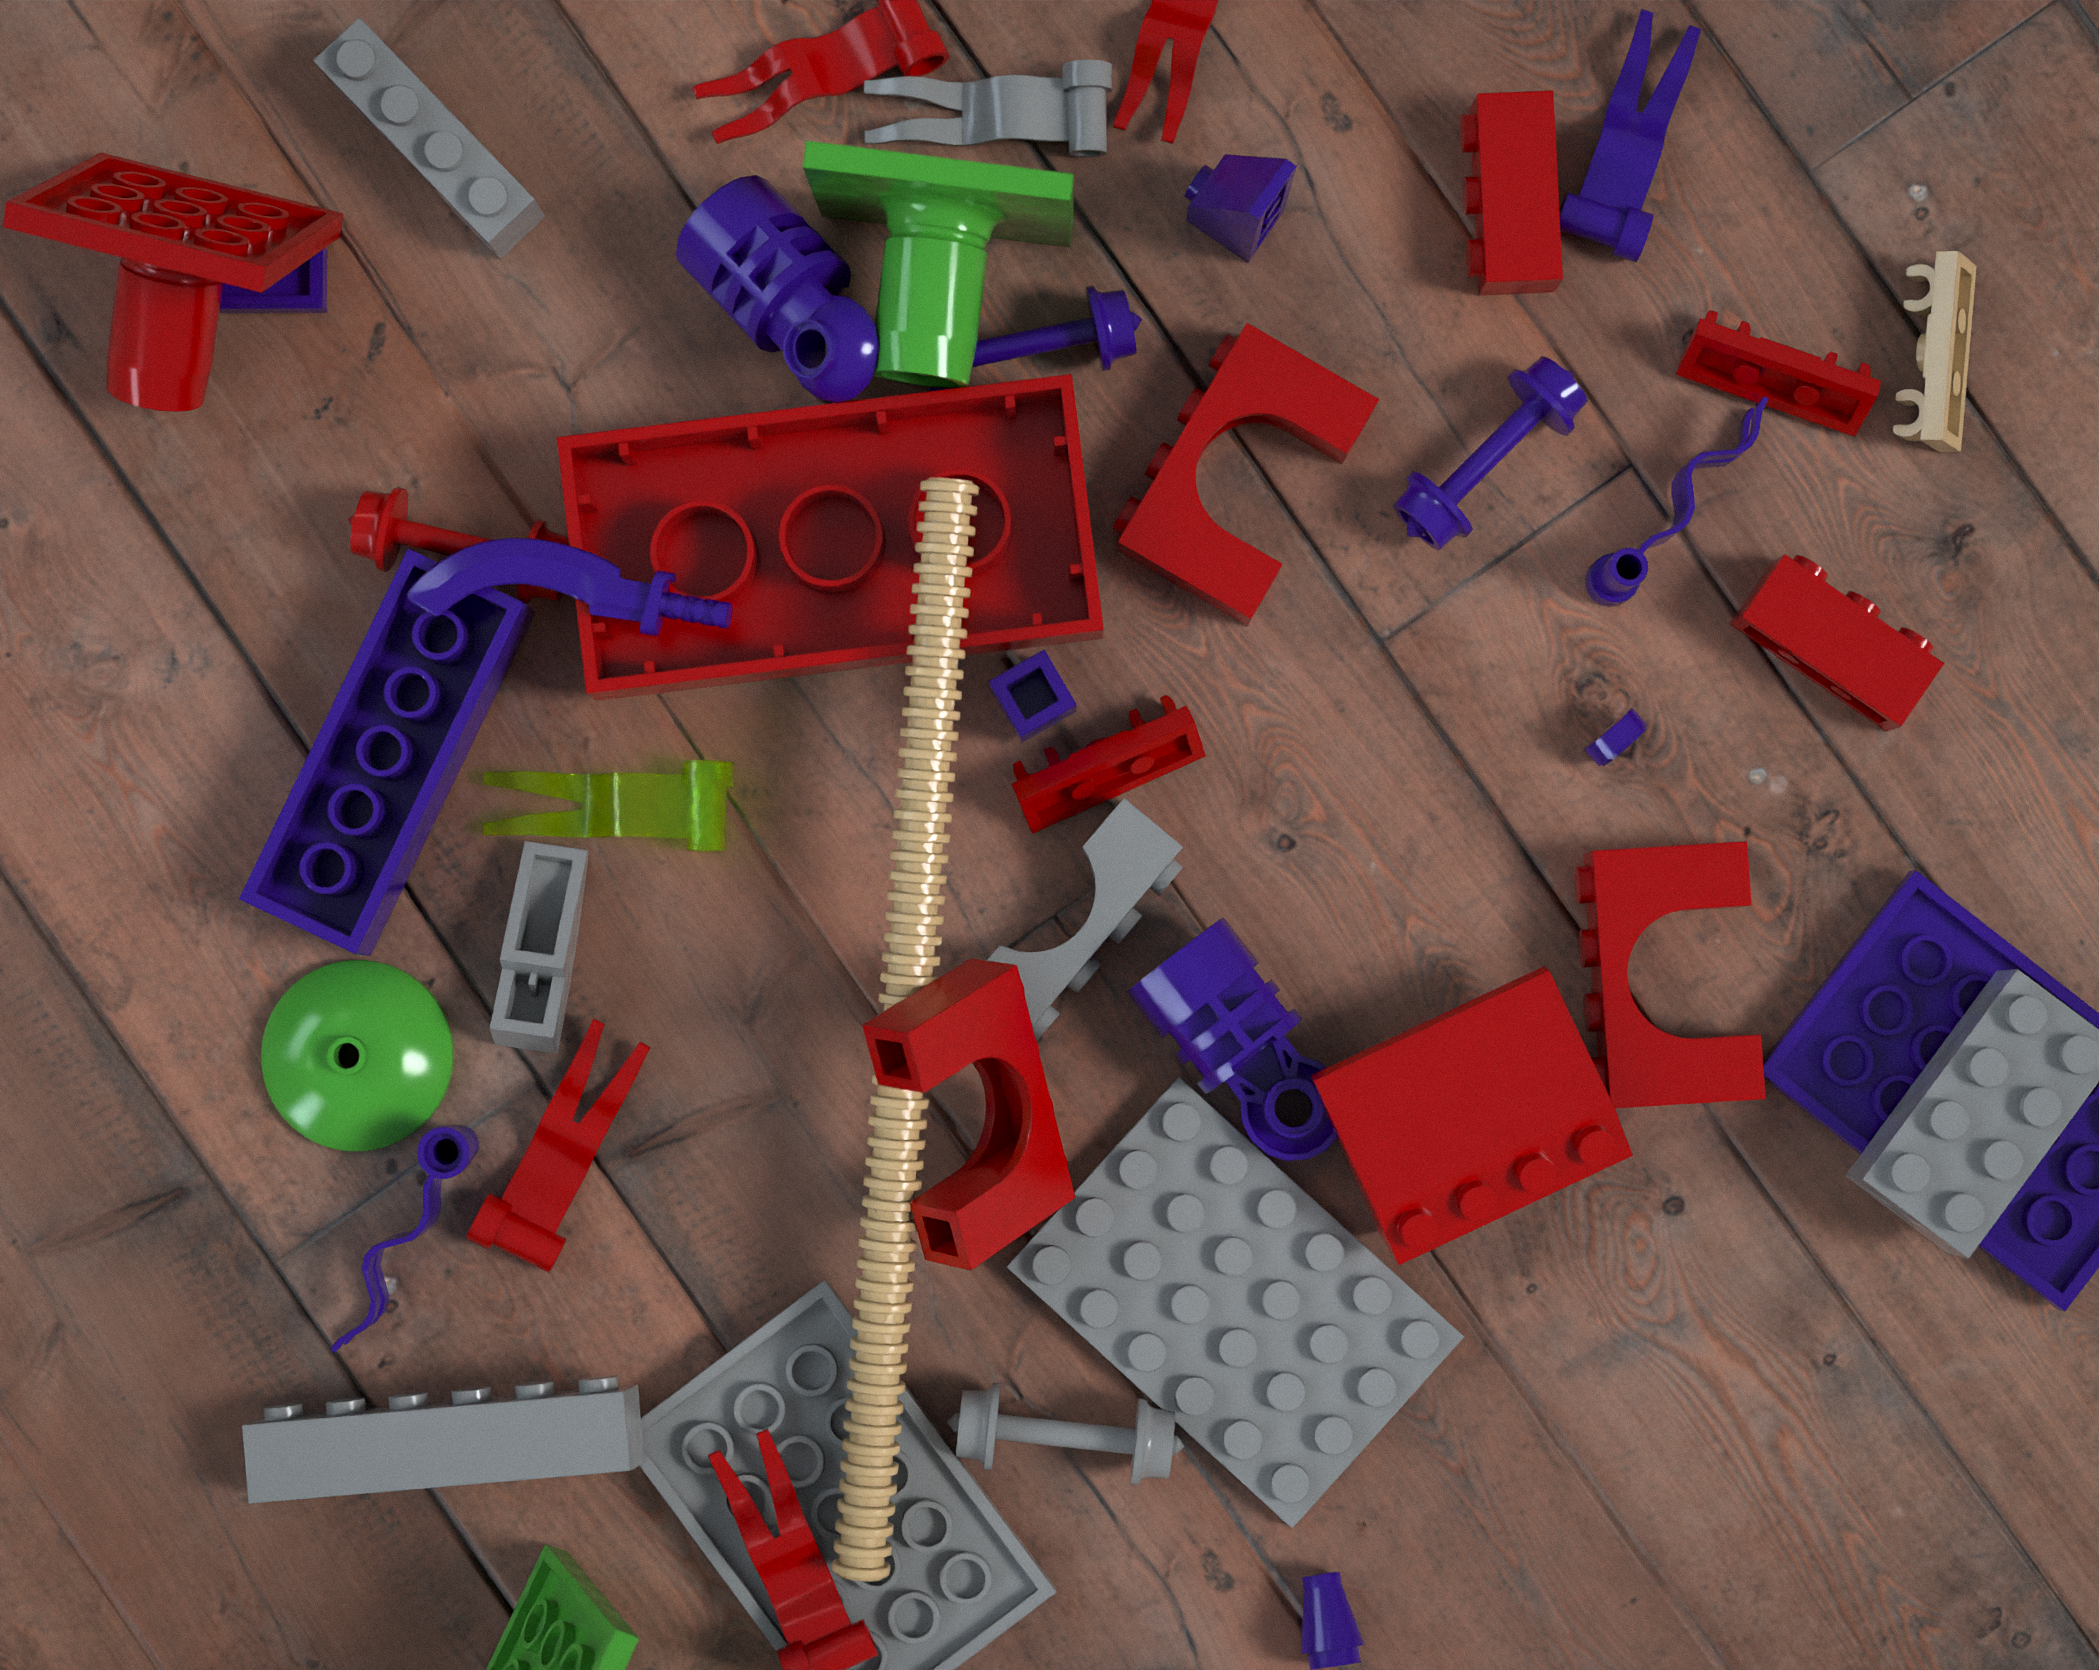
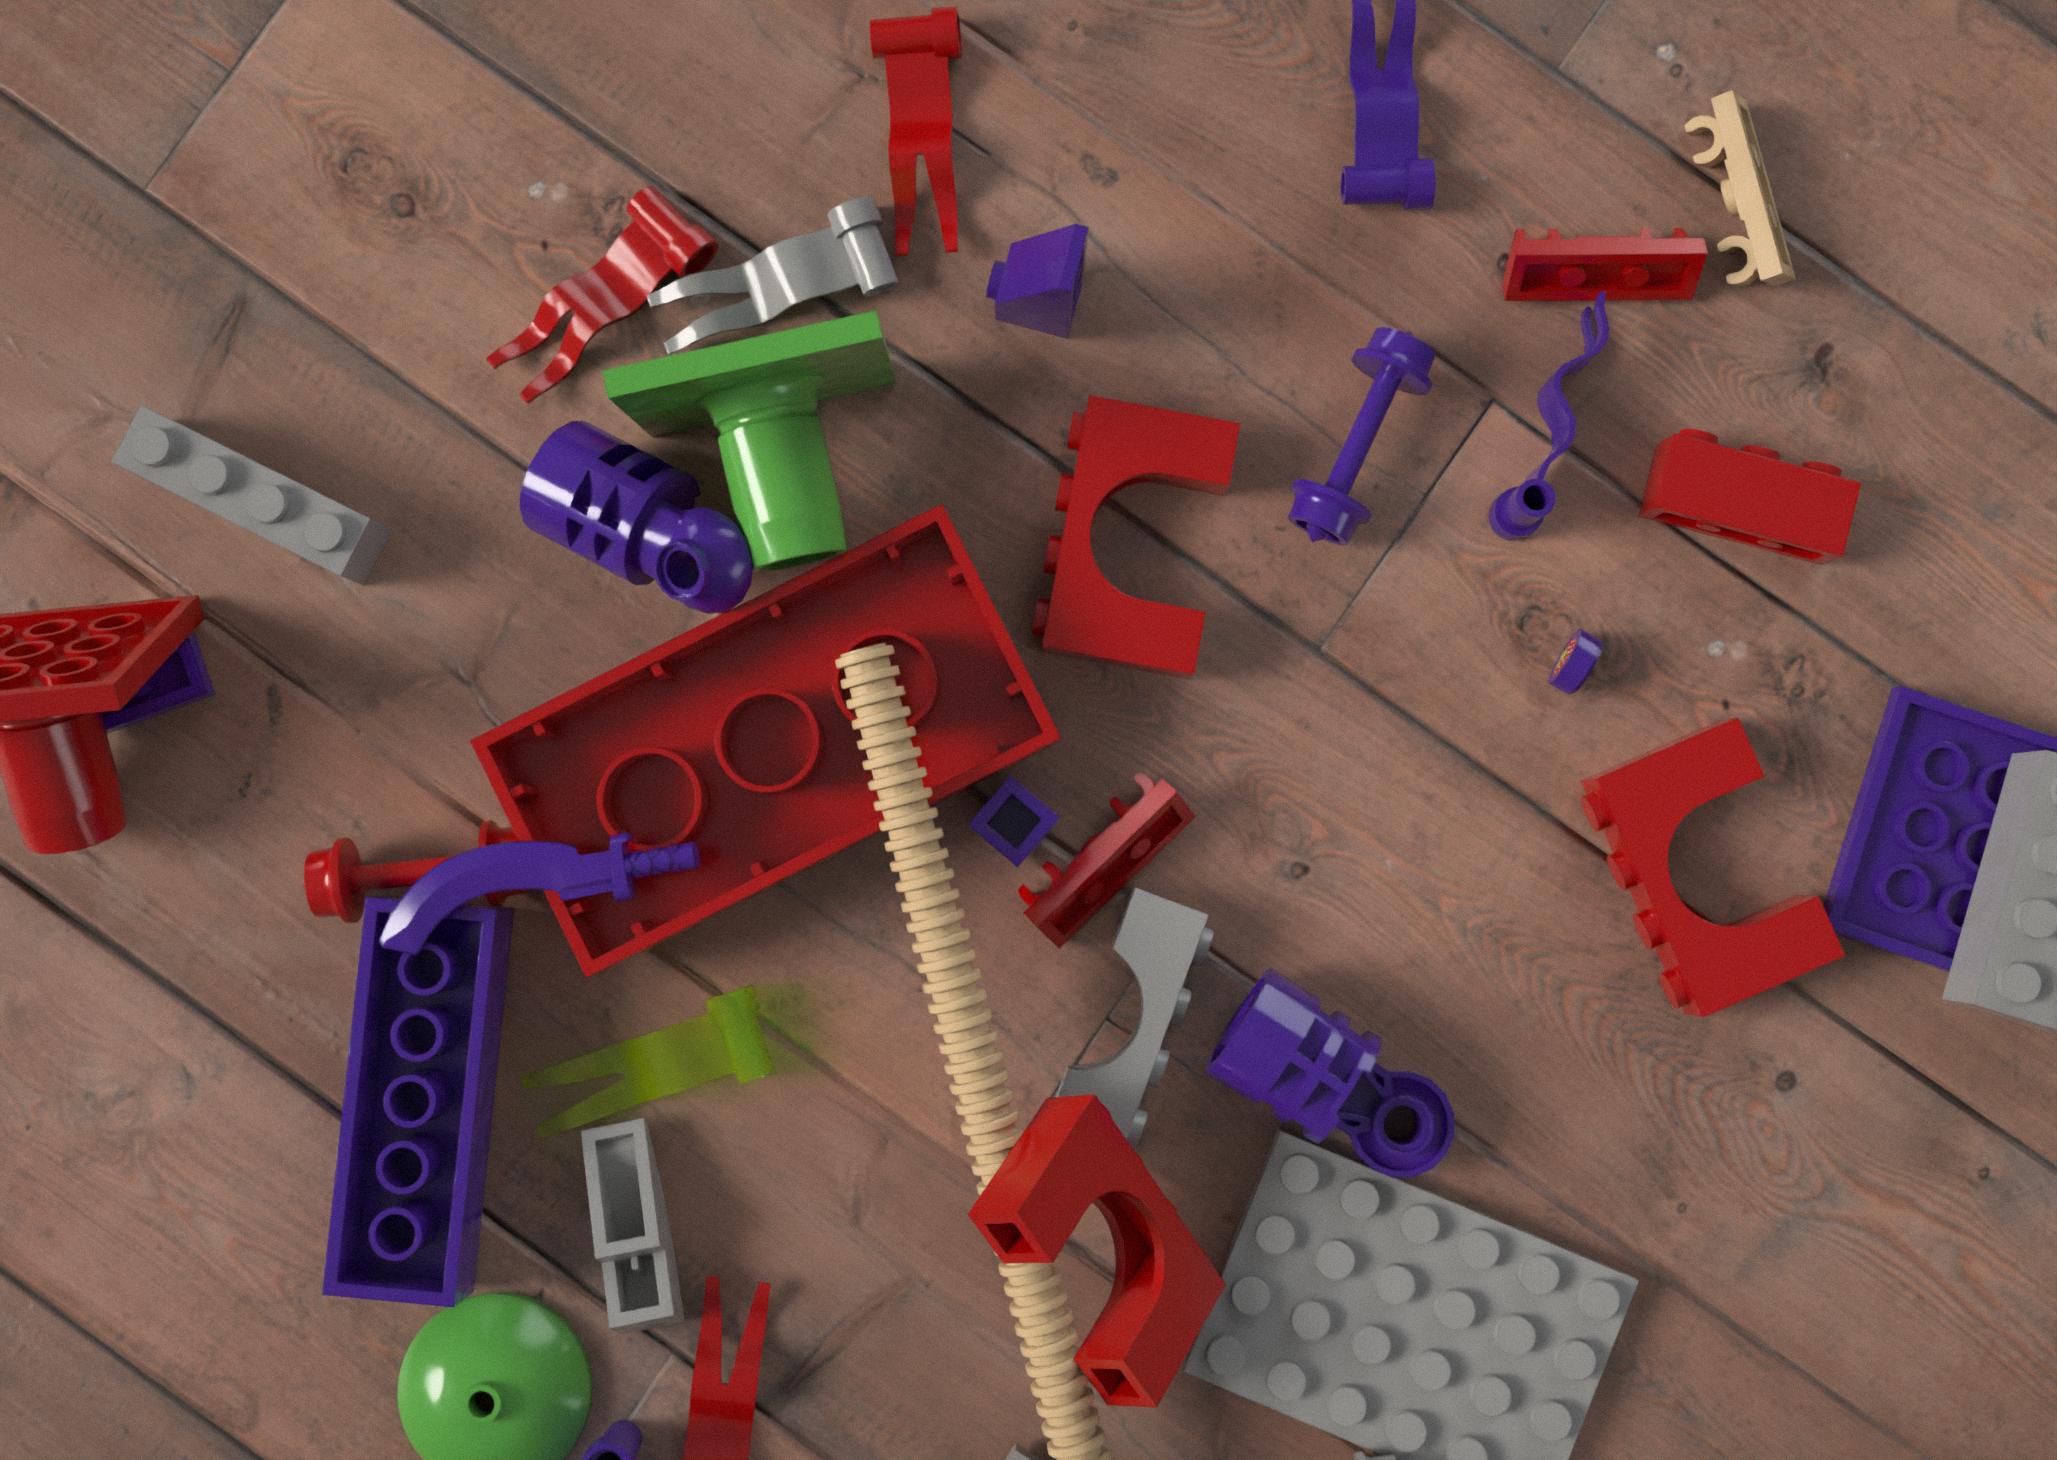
camera: 20 degrees left, 0 degrees up
dark purple piece [929,285,1142,391] -> none
red slope [1310,966,1633,1265] -> none
red brick [1460,90,1563,296] -> none

